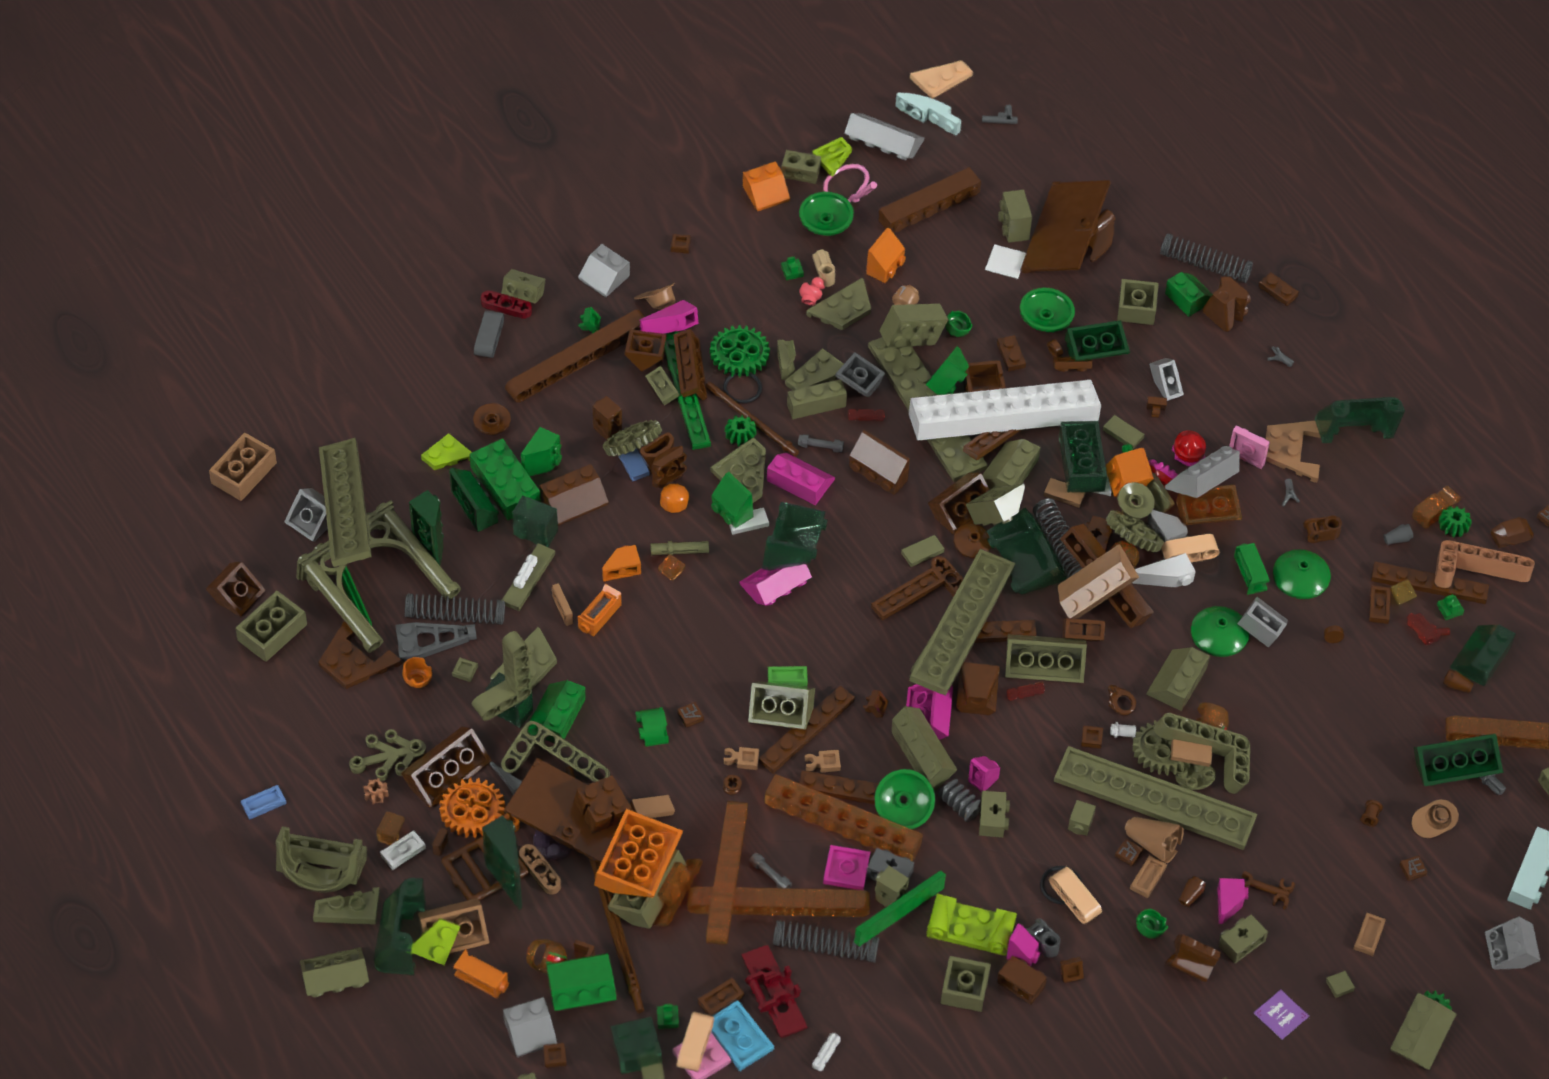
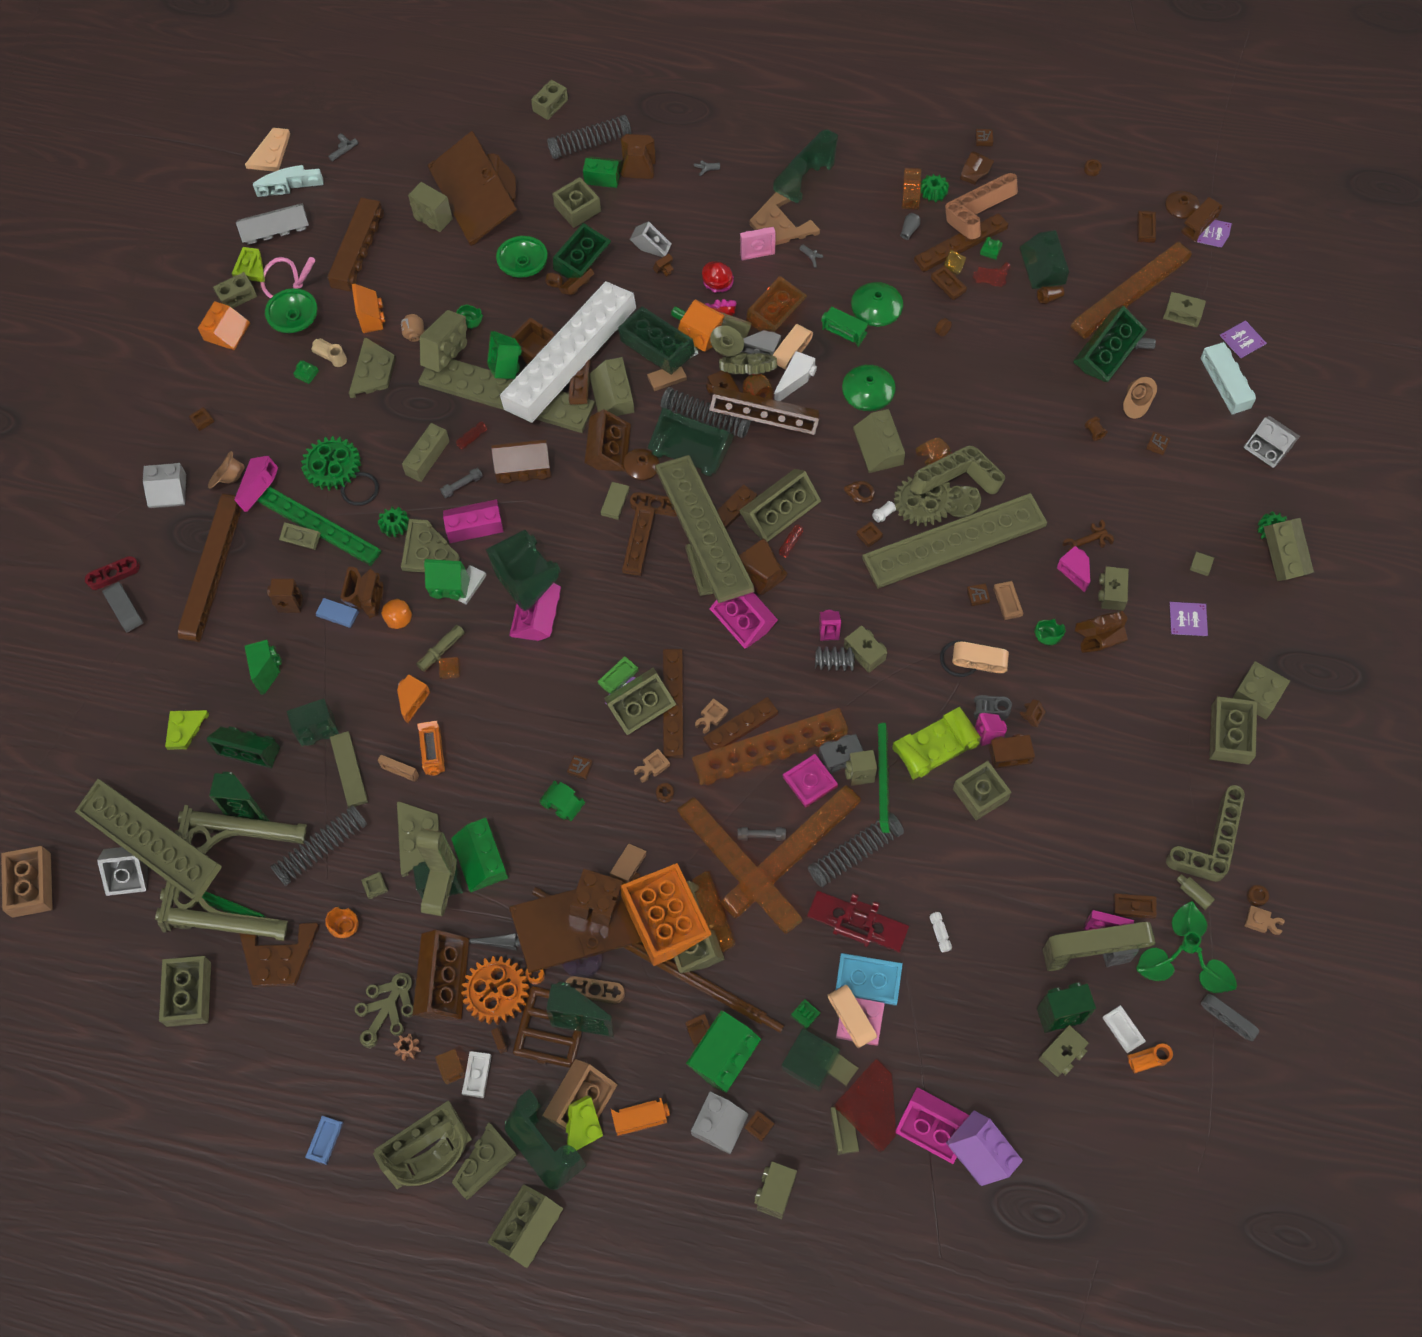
camera: 40 degrees left, 10 degrees up
reddish brown slope [206,561,265,616] -> none
dark grey plate [396,622,477,661] -> none
green brick [469,438,541,520] -> none
reddish brown dish [473,403,511,435] -> none
olive beam [501,721,610,782] -> none
olive brick [502,269,545,303] -> none
white axle [514,554,537,589] -> none
clear orange helmet [526,939,567,974] -> none
reddish brown slope [540,464,609,526] -> none
green tile [579,307,601,333] -> none
olive gear [603,420,662,456] -> none
reddish brown slope [625,329,666,371] -> none
reddish brown fence [673,329,707,401] -> none
reddish brown plate [698,978,744,1016] -> none
reddish brown bar [706,382,799,457] -> none
olive slope [777,340,796,381] -> none
olive wing [785,348,844,390] -> none
coral animal [800,277,825,305] -> none
dark grey slope [835,352,885,397] -> none
reddish brown tile [863,690,889,718] -> none
green dish [874,769,935,830] -> none
olive slope [892,706,957,792] -> none
olive slope [966,484,1025,526] -> none
white sticker [985,245,1026,279] -> none
reddish brown plate [997,335,1026,371] -> none
medium nougat slope [1058,544,1139,619] -> none
reddish brown brick [1062,618,1105,641] -> none
olive brick [1068,800,1096,836] -> none
olive tile [1103,415,1145,449] -> none
medium nougat cone [1125,817,1184,863] -> none
light grey slope [1165,446,1240,498] -> none
medium nougat tile [1171,739,1212,767] -> none
reddish brown cone [1179,876,1206,907] -> none
light grey slope [1237,597,1288,647] -> none
reddish brown plate [1258,272,1299,306] -> none
reddish brown piece [1303,515,1342,543] -> none
medium nougat tile [1354,913,1386,956] -> none
none -> olive brick [531,79,568,120]

